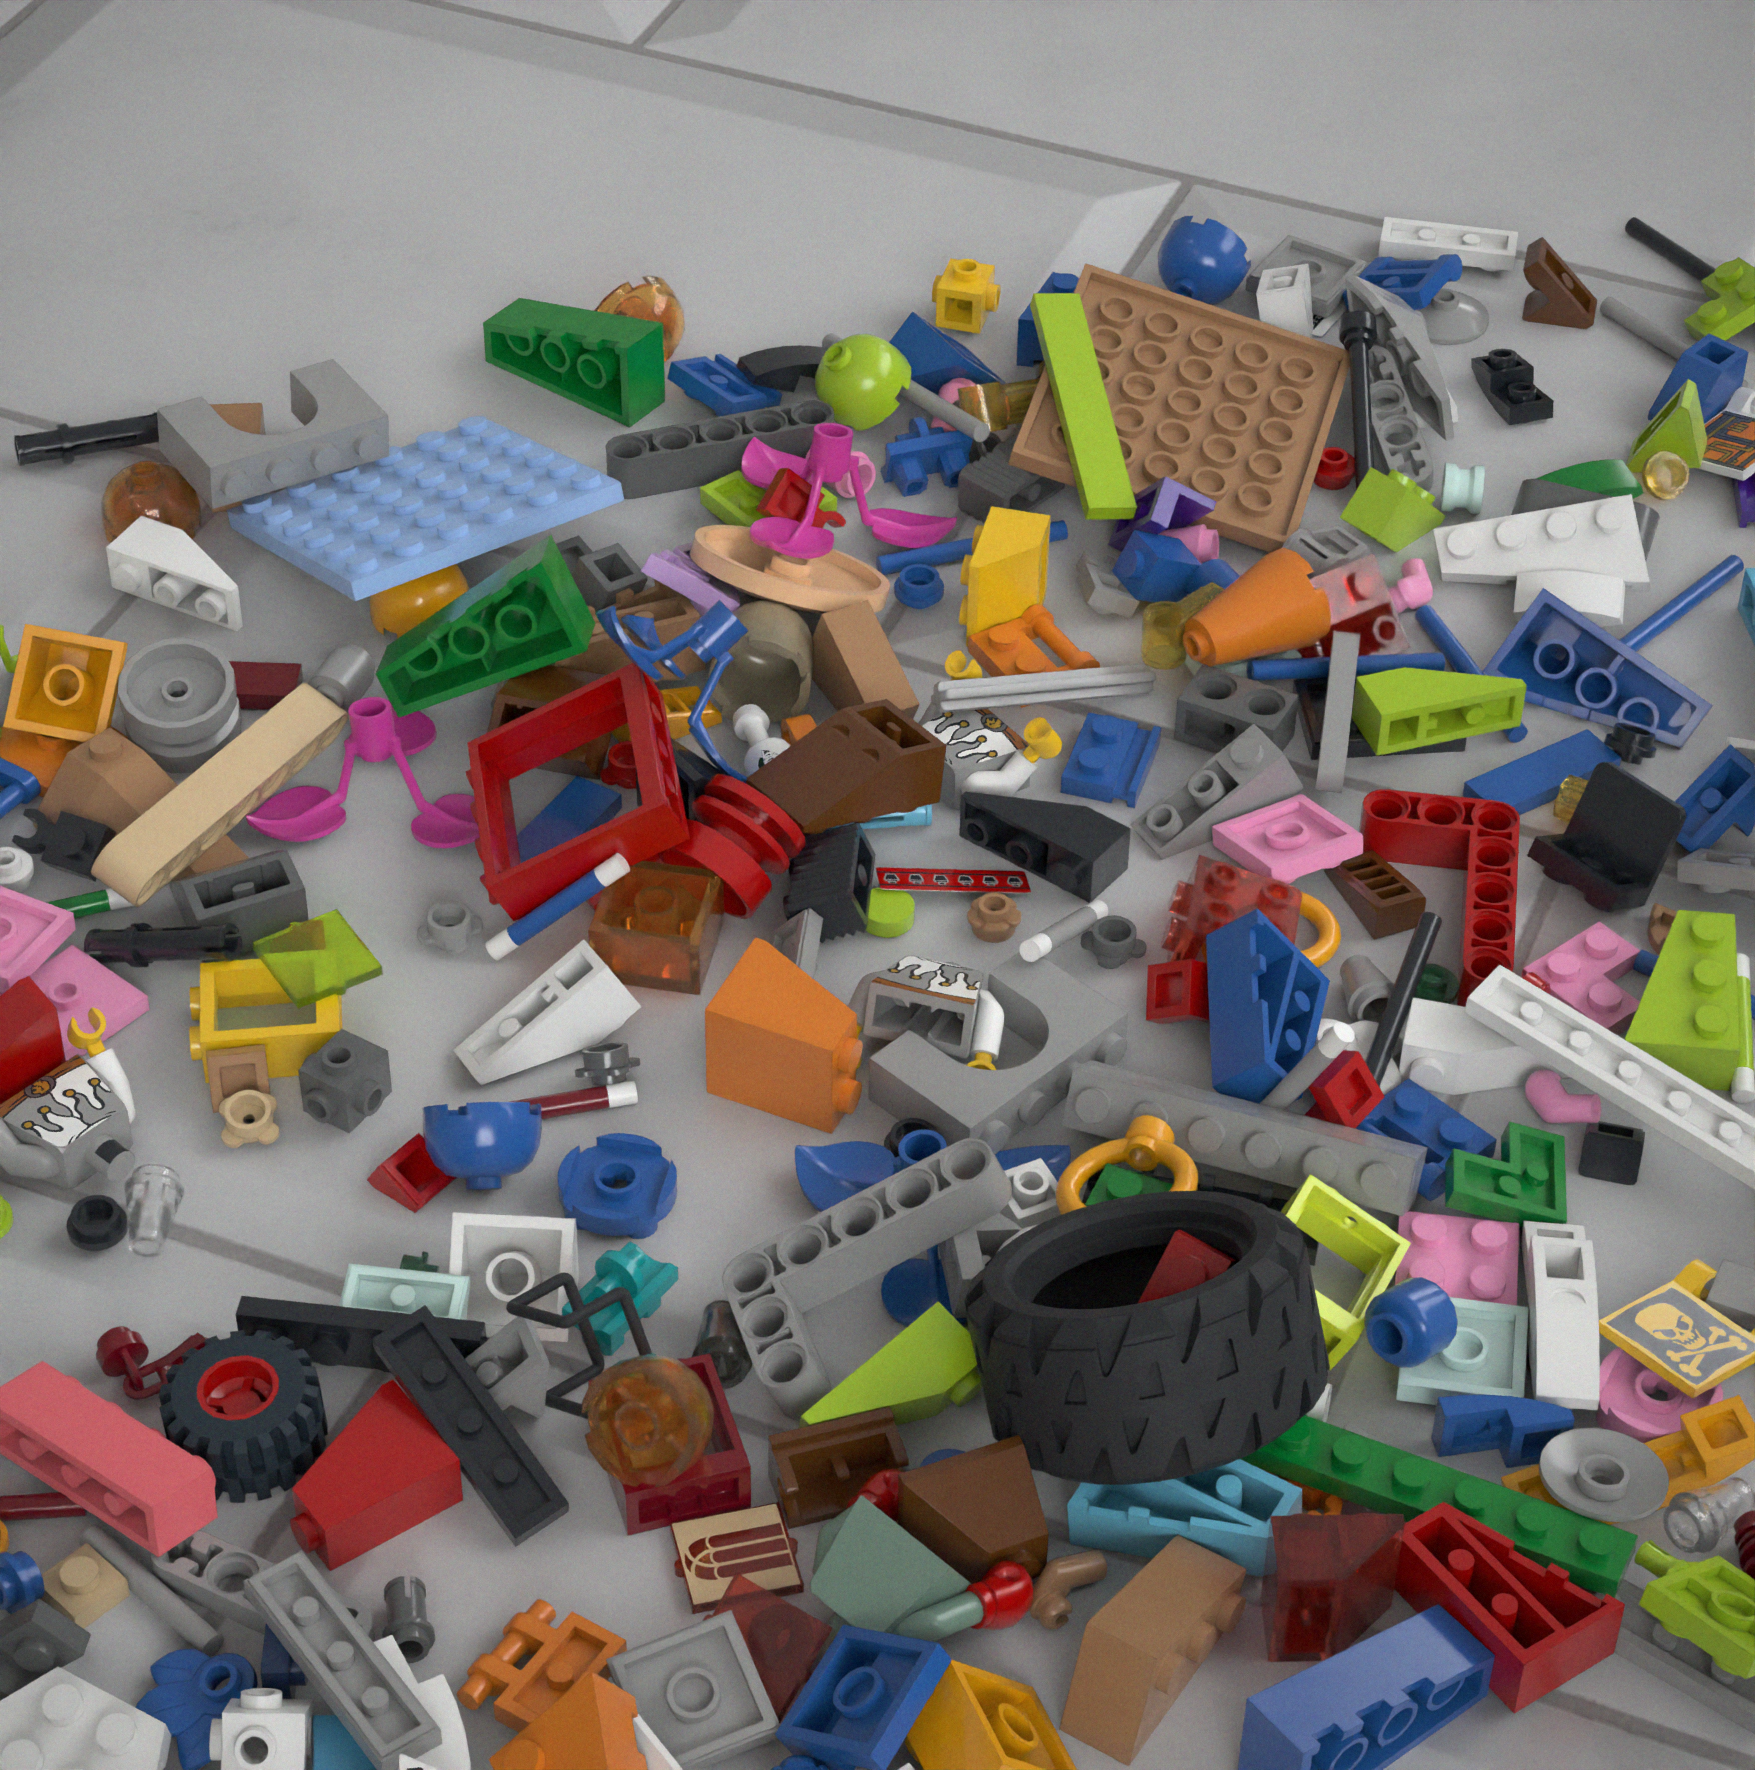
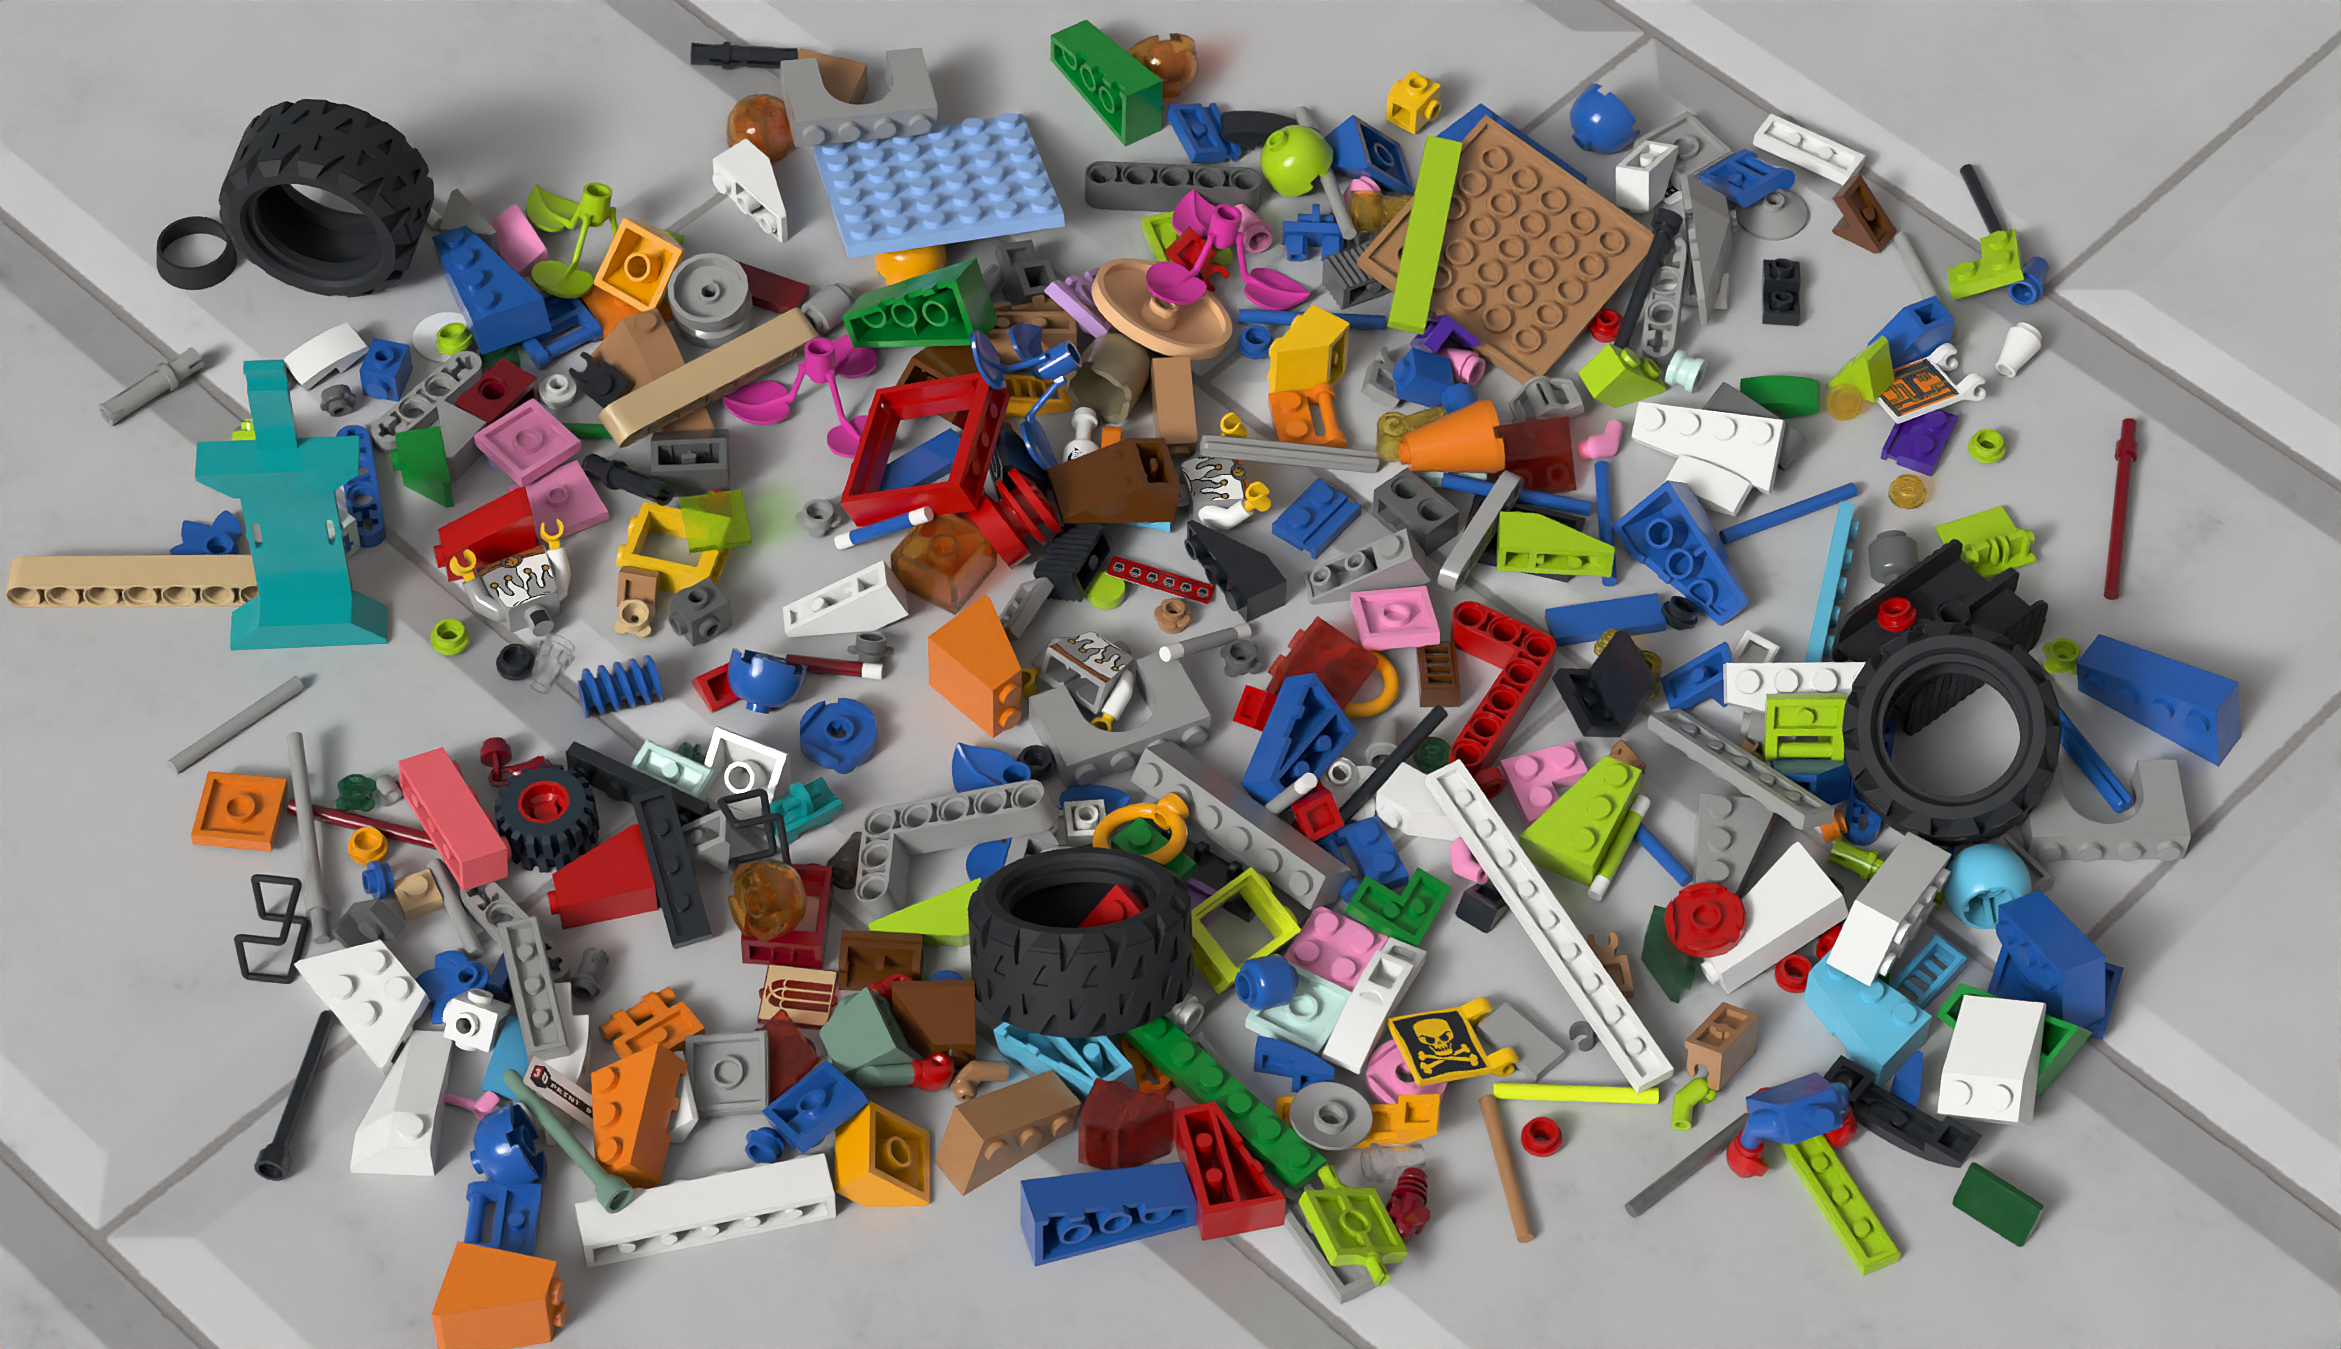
camera: 20 degrees right, 10 degrees up
none -> blue piece [578,655,663,719]

